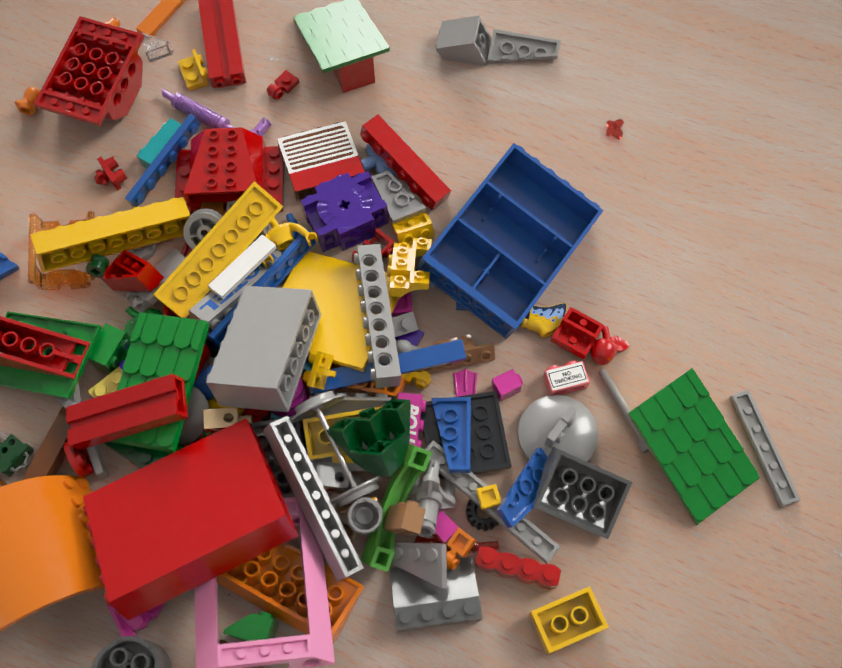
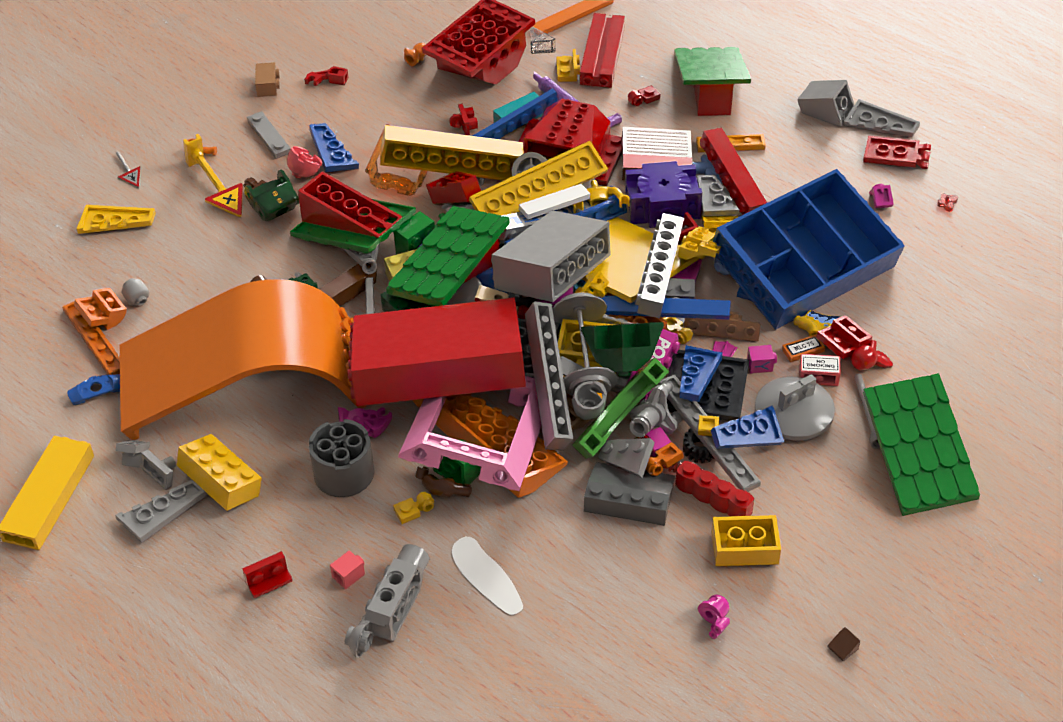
camera: 20 degrees right, 20 degrees down
red tile [64,441,95,478] -> none
red brick [66,374,188,450] -> none
dark green wheel [86,254,110,278] -> none
medium nougat brick [383,500,426,536] -> none
dark grey slope [533,447,633,539] -> none
light grey tile [729,390,801,508] -> none
none -> light orange tile [696,134,766,153]
none -> tile [782,334,825,362]
none -> red tile [863,135,931,169]
none -> dark pink bracket [869,184,894,208]

